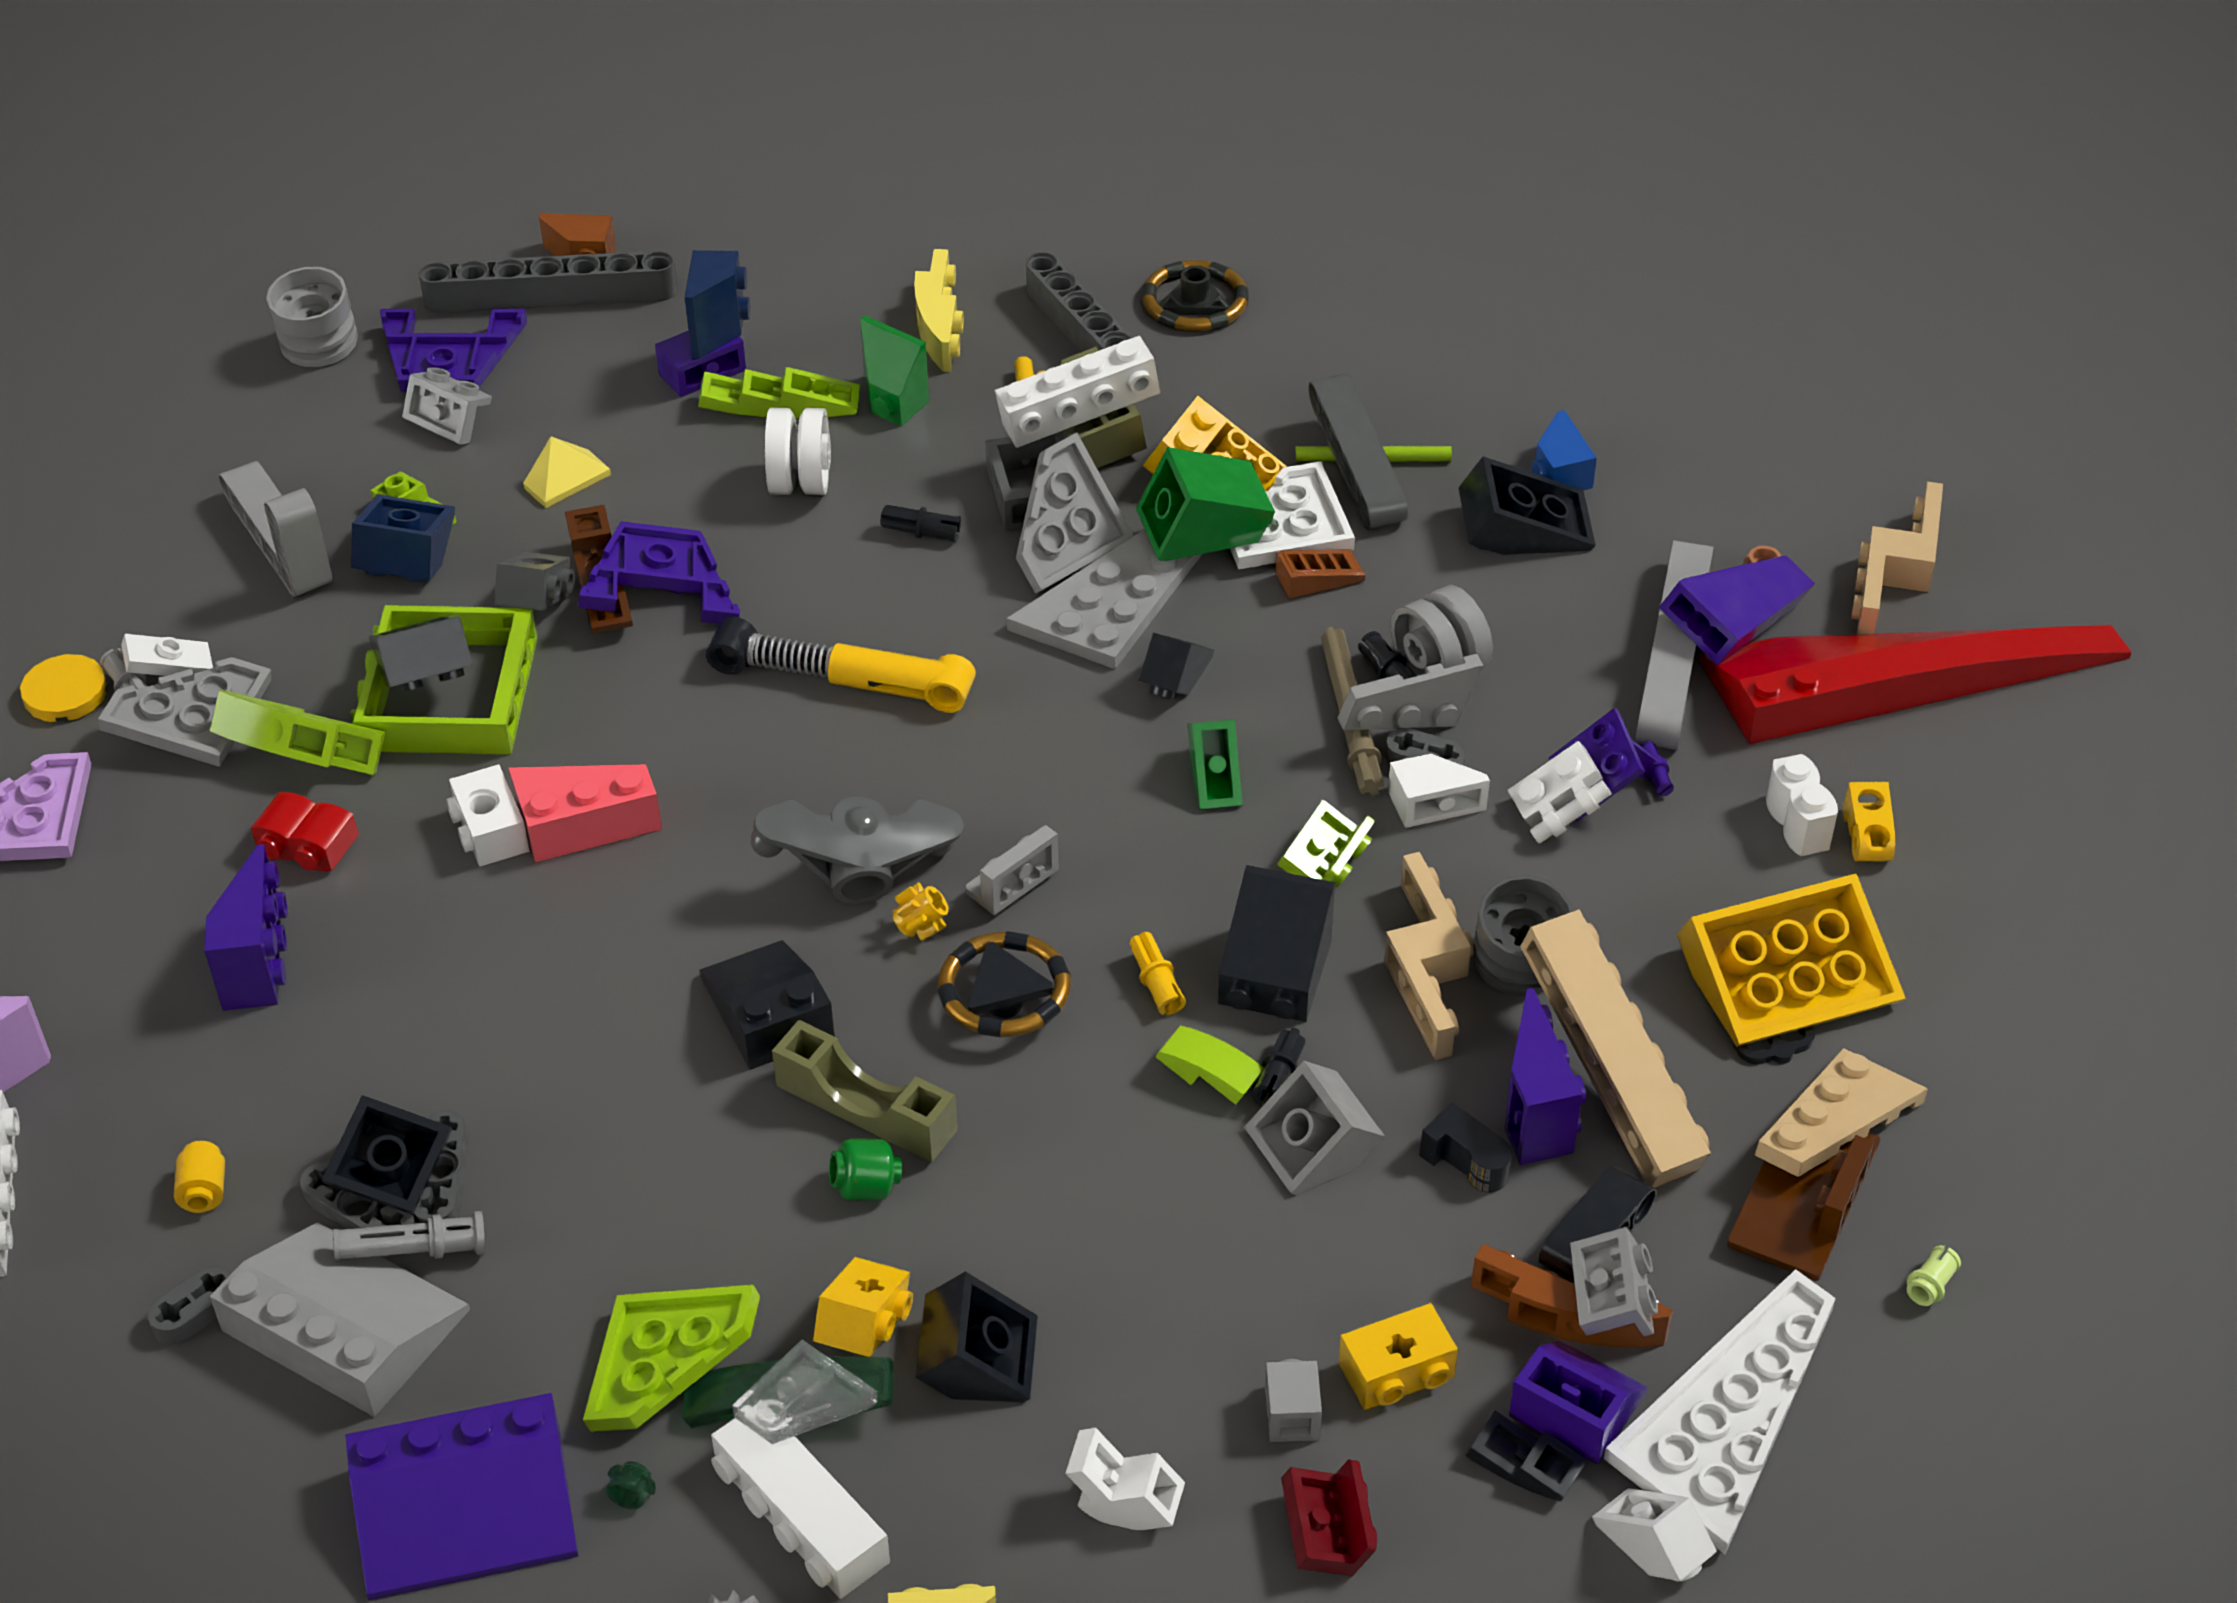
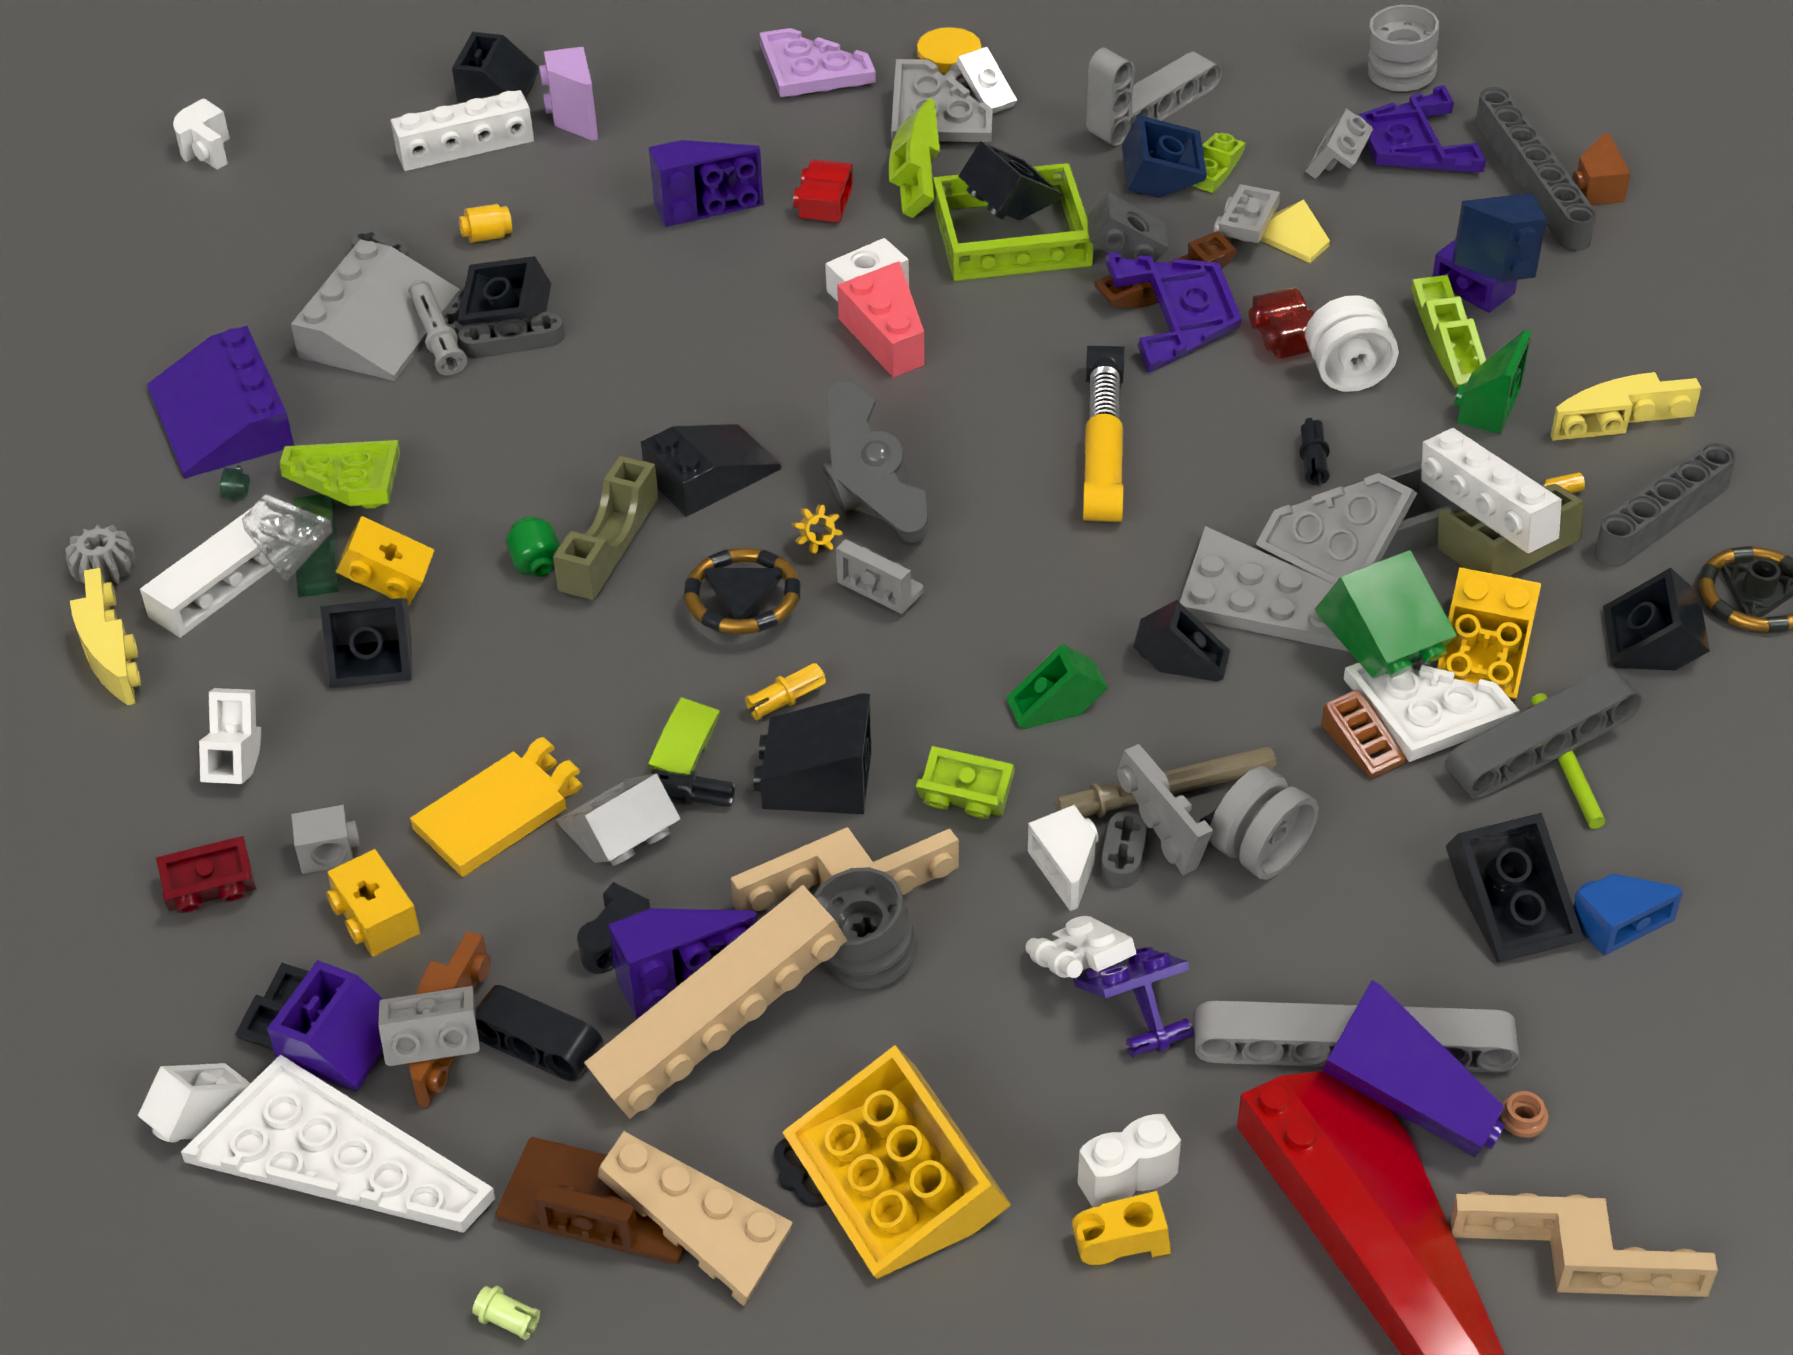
camera: 80 degrees right, 0 degrees up
none -> yellow tile [410,737,583,878]
none -> light grey bracket [1214,184,1280,243]
none -> clear red brick [1248,287,1315,359]
none -> black slope [1603,568,1710,670]

